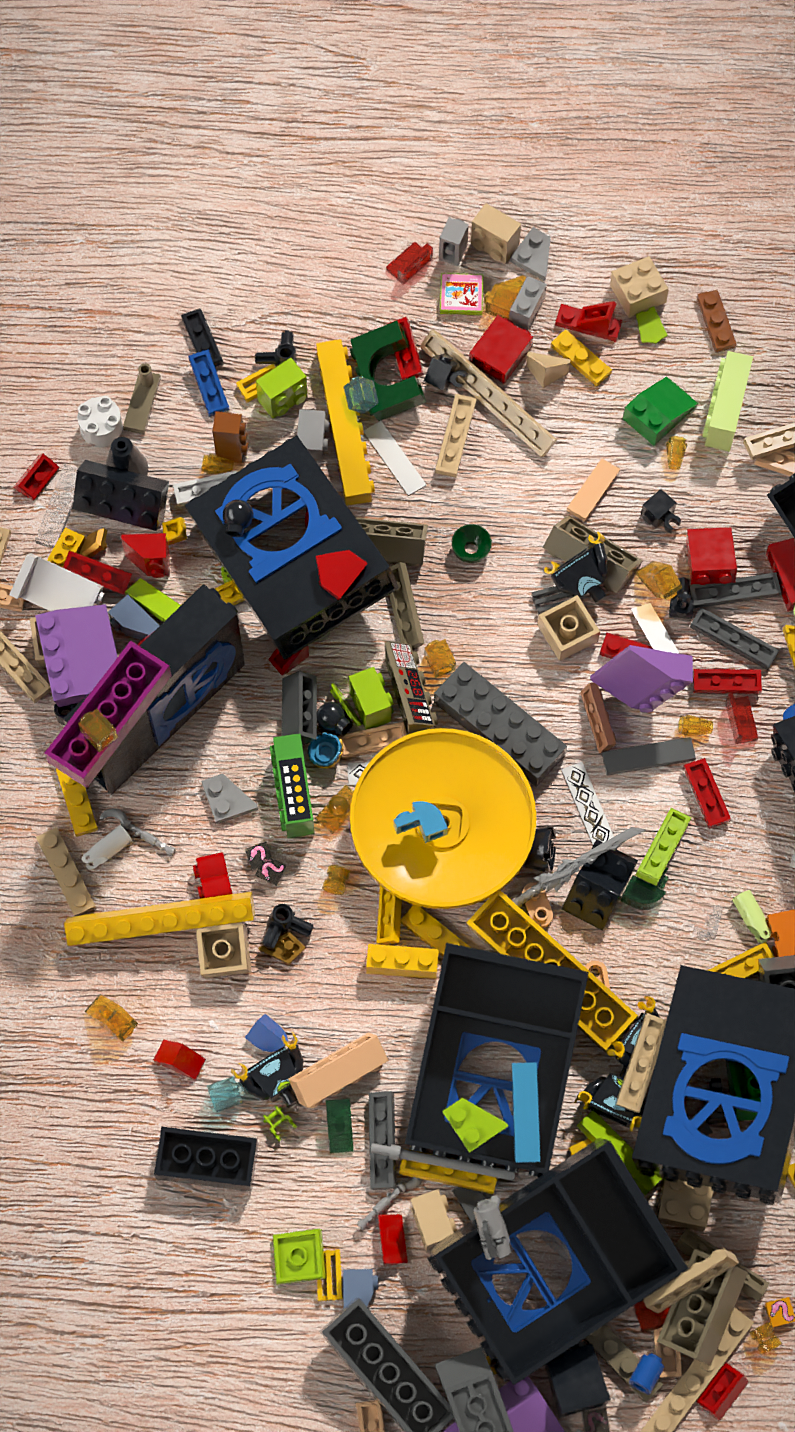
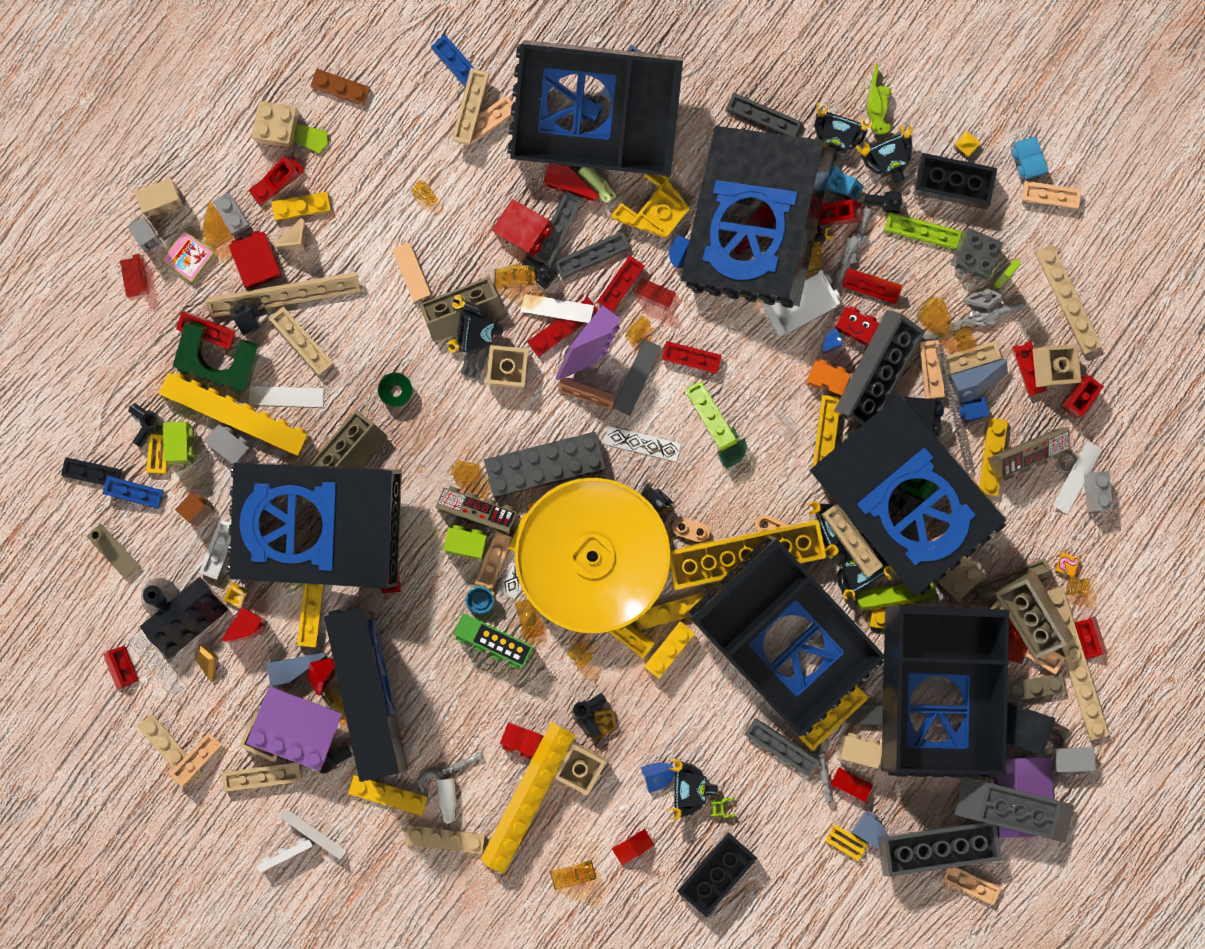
camera: 55 degrees left, 15 degrees up
white panel [9,553,105,611] -> none
magenta brick [44,641,172,788] -> none
yellow piece [47,527,86,568] -> none
red plate [63,550,132,595] -> none
white brick [77,396,123,447] -> none
clear yellow brick [78,709,118,752] -> none
lime tile [125,578,181,622] -> none
clear yellow cone [201,453,234,475] -> none
light grey wing [201,774,258,824] -> none
clear light blue brick [207,1076,245,1113] -> none
black piece [223,499,254,537] -> none
clear smoke tile [245,842,274,872] -> none
clear smoke tile [255,854,287,886] -> none
lime tile [273,1229,326,1285] -> none
dark grey brick [282,671,317,746] -> none
light nougat brick [288,1032,389,1108] -> none
red slope [316,550,368,600] -> none
black piece [317,702,353,737] -> none
clear green slope [326,1099,354,1154] -> none
lime piece [330,683,363,726] -> none
clear light blue brick [343,376,379,413] -> none
light grey bar [370,1143,515,1181] -> none
dark tan plate [389,562,425,650] -> none
dark azure brick [393,801,448,843] -> none
lime wing [442,1098,508,1153] -> none
light grey piece [474,1196,511,1260] -> none
light grey wing [510,227,551,281] -> none
dark azure tile [512,1063,540,1162] -> none
light grey sword [513,827,646,907] -> none
black bracket [561,839,638,931] -> none
green slope [623,376,698,446] -> none
blue brick [628,1353,665,1395] -> none
black brick [641,489,681,533] -> none
tan plate [643,1248,739,1313] -> none
yellowish green brick [702,351,753,452] -> none
yellowish green piece [732,890,771,943] -> none

